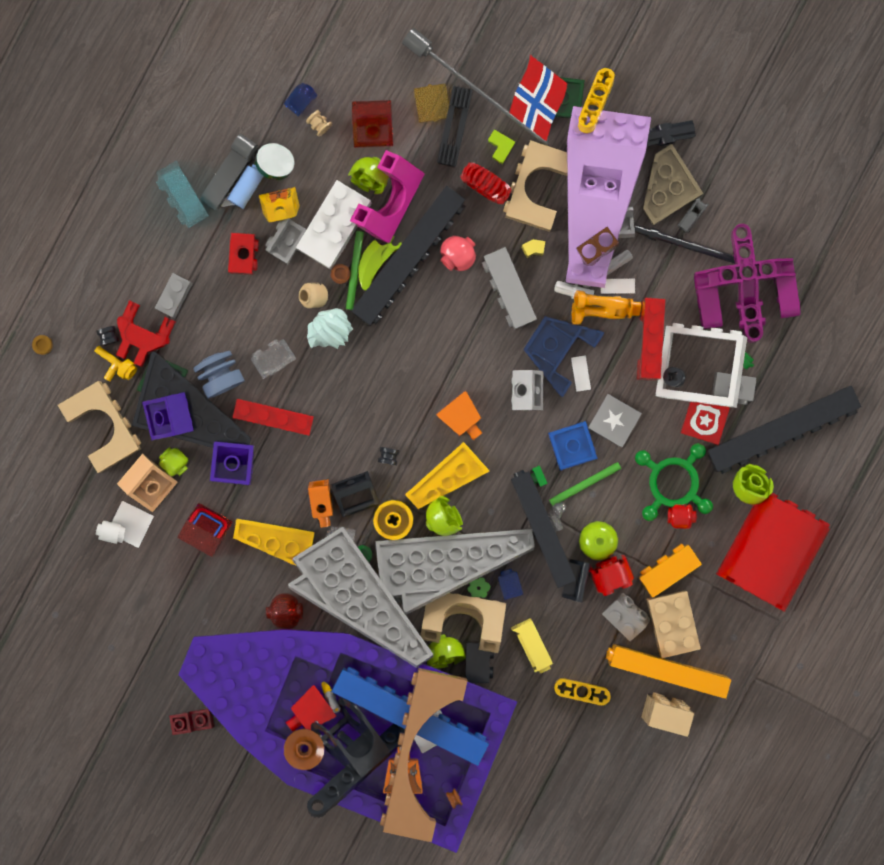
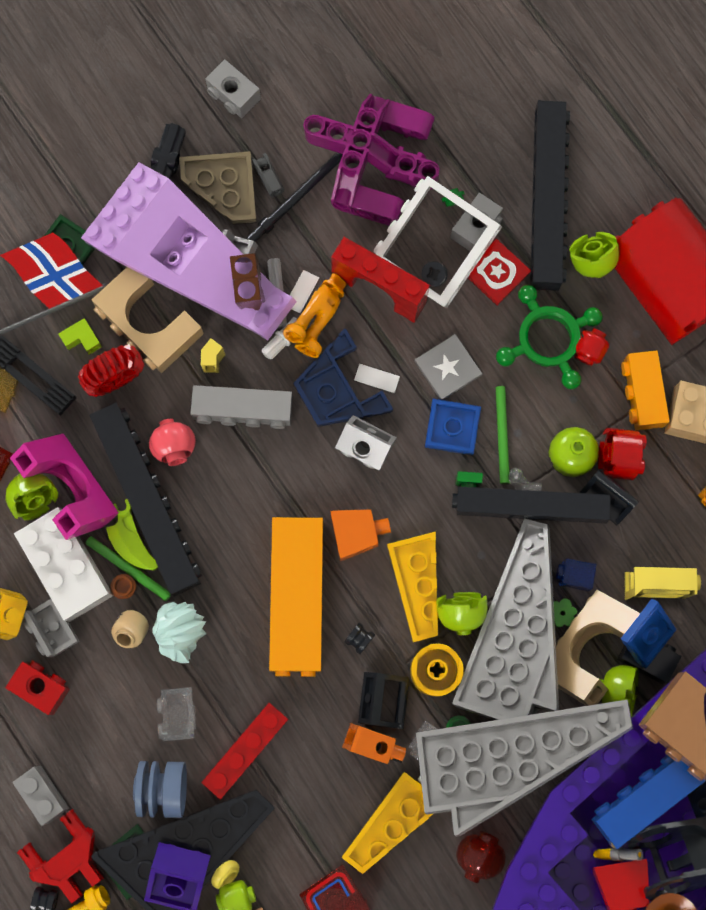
camera: 60 degrees left, 10 degrees down
dark purple slope [210,442,254,485] -> none
yellow beam [578,68,615,133] -> none
light grey bracket [602,593,650,641] -> none
none -> light grey brick [205,59,261,118]
none -> light yellow piece [211,860,240,889]
none -> light orange brick [269,517,323,677]
none -> blue tile [621,599,676,669]

